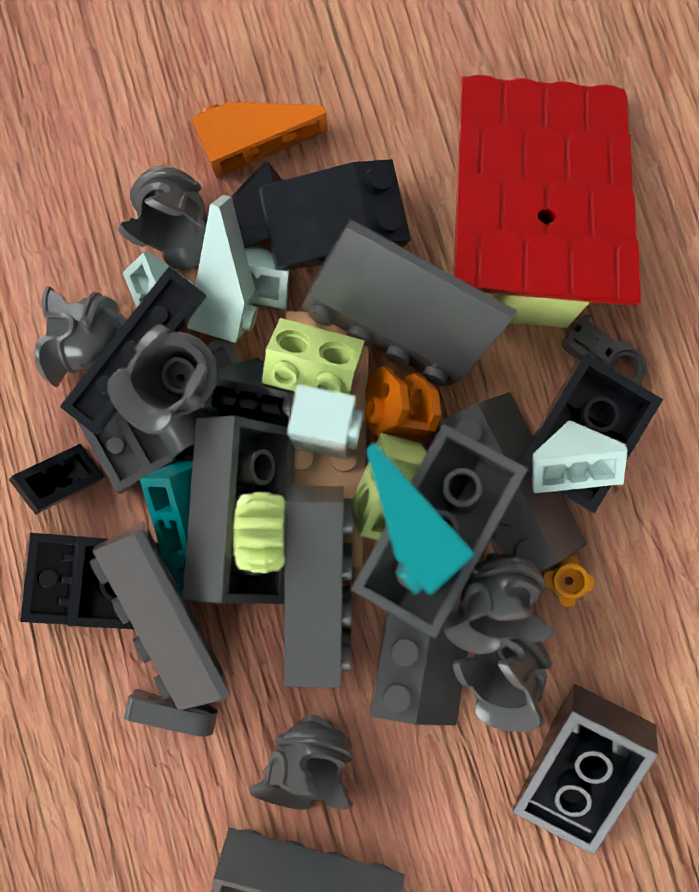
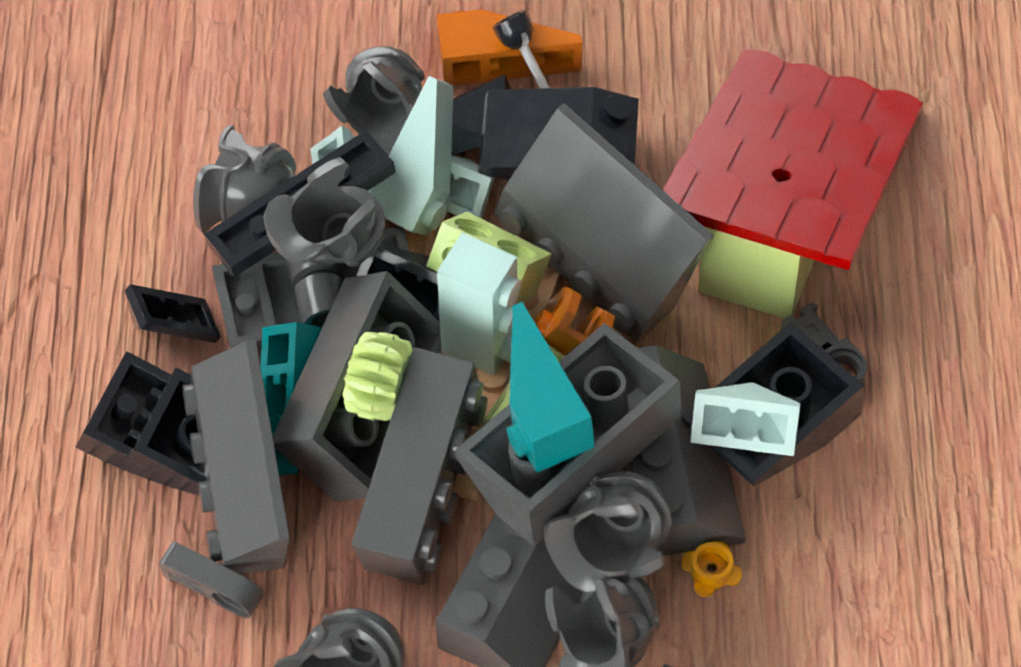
camera: 15 degrees right, 25 degrees down
none -> black hinge [492,9,550,88]

